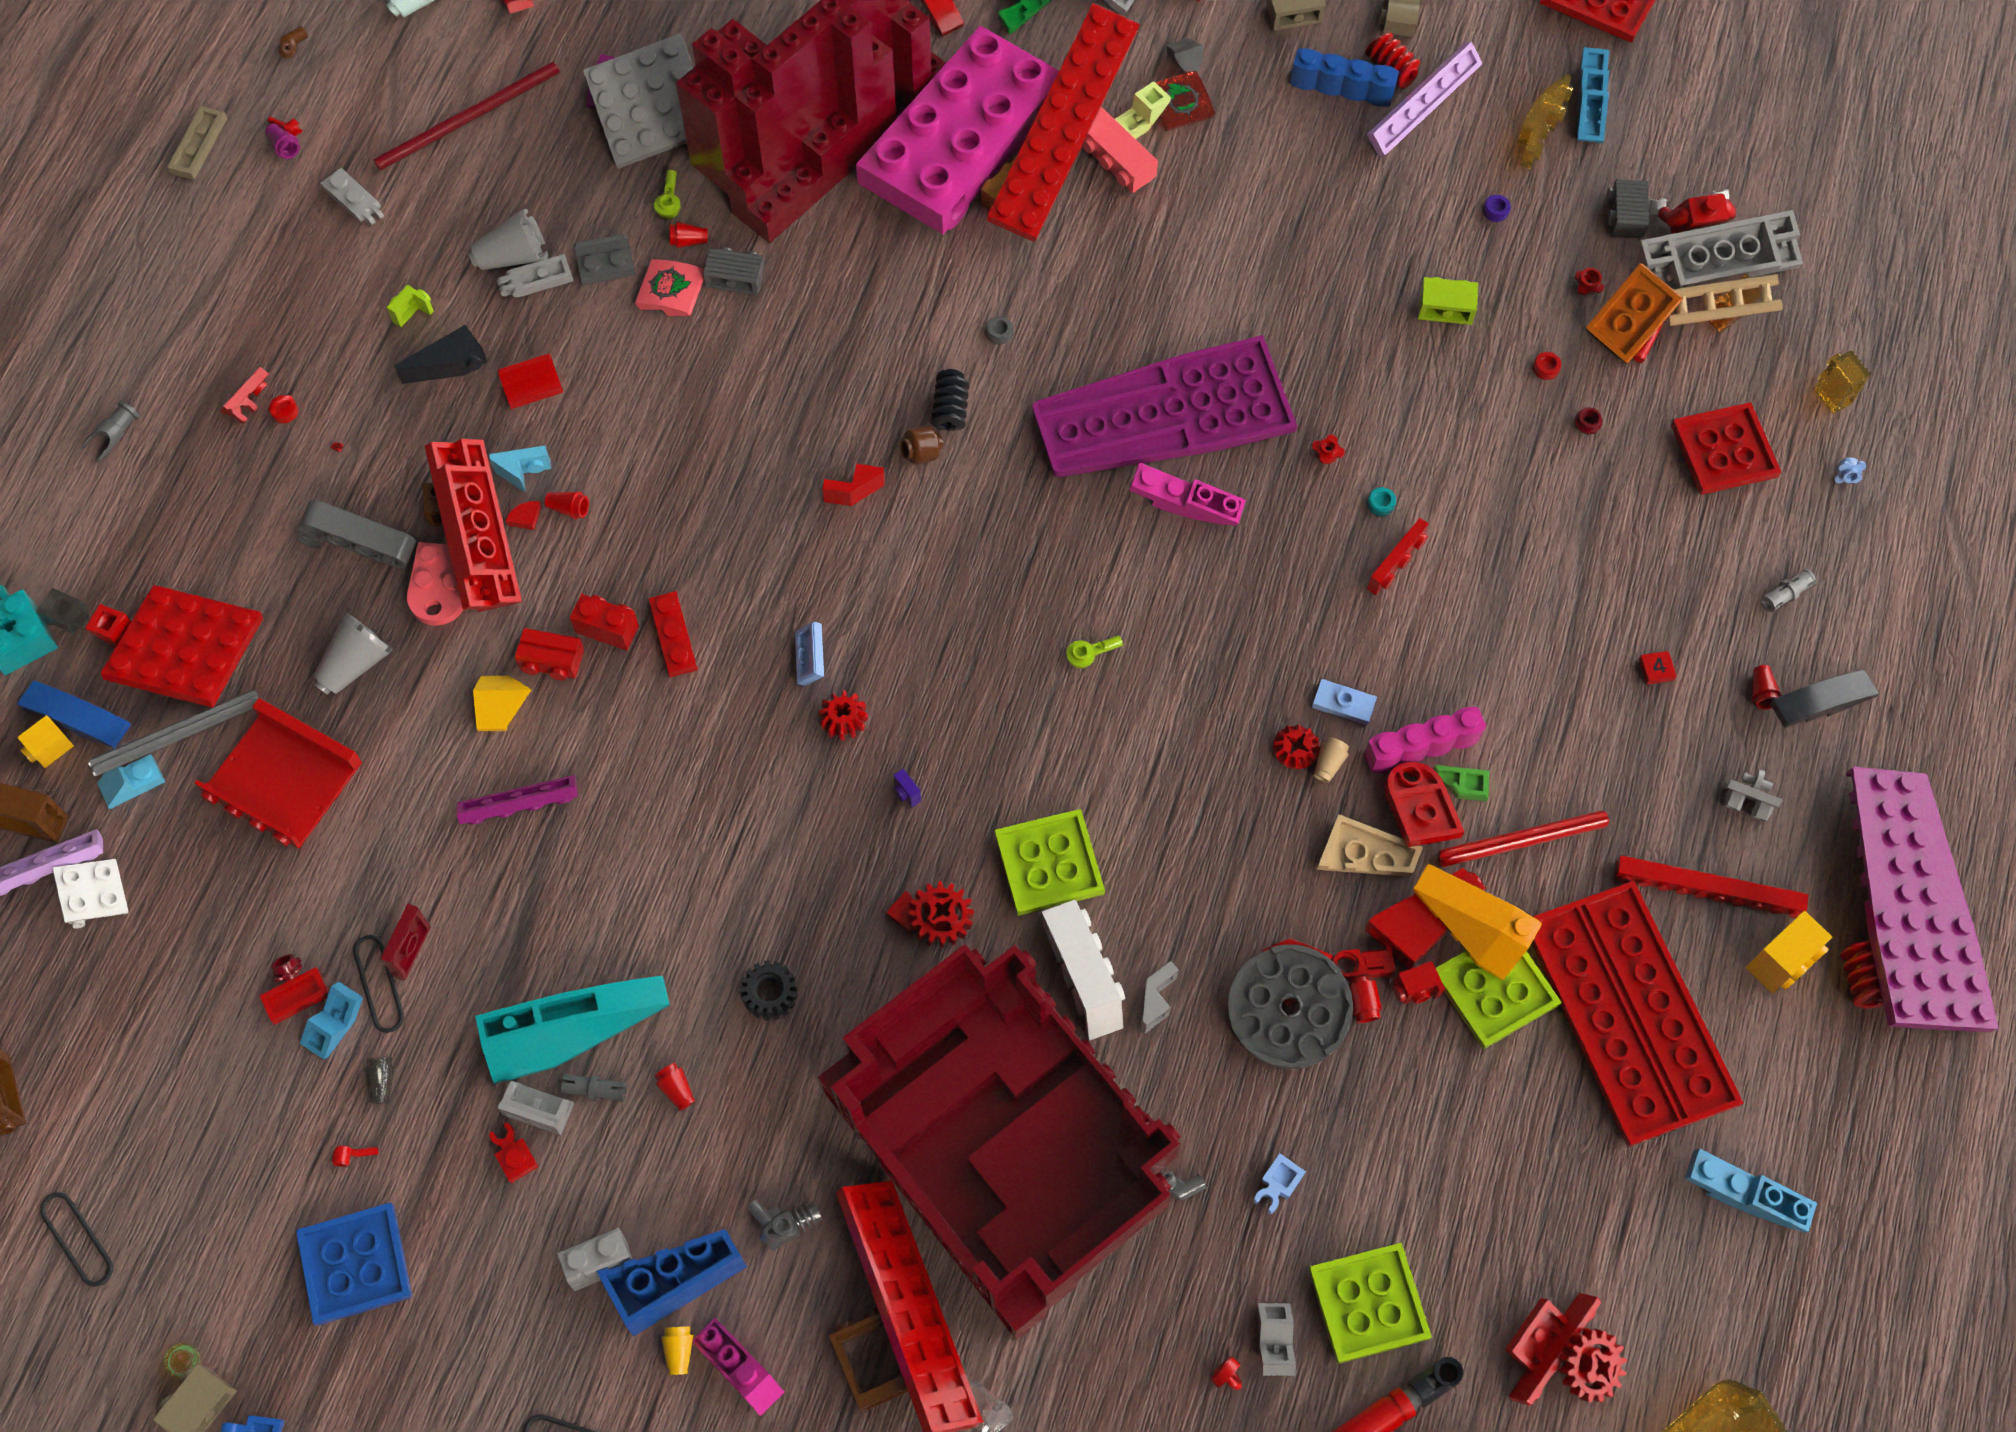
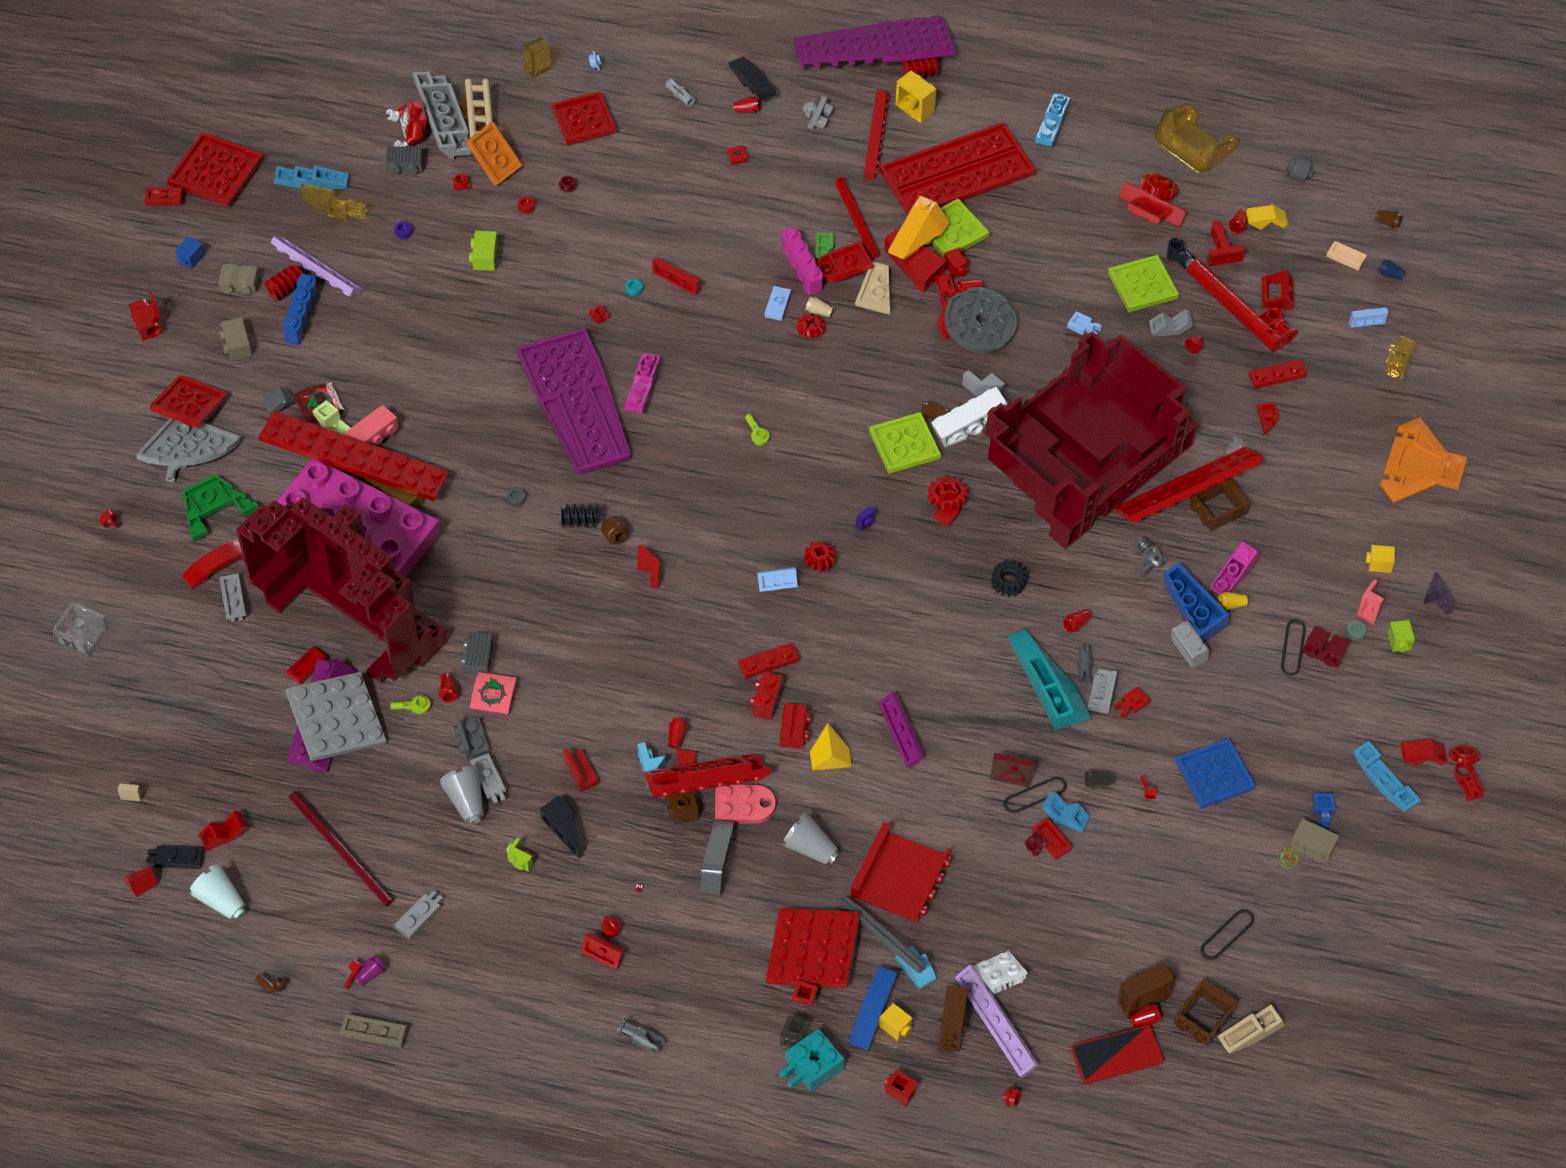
camera: 95 degrees left, 10 degrees down
none -> reddish brown cone [921,400,949,419]

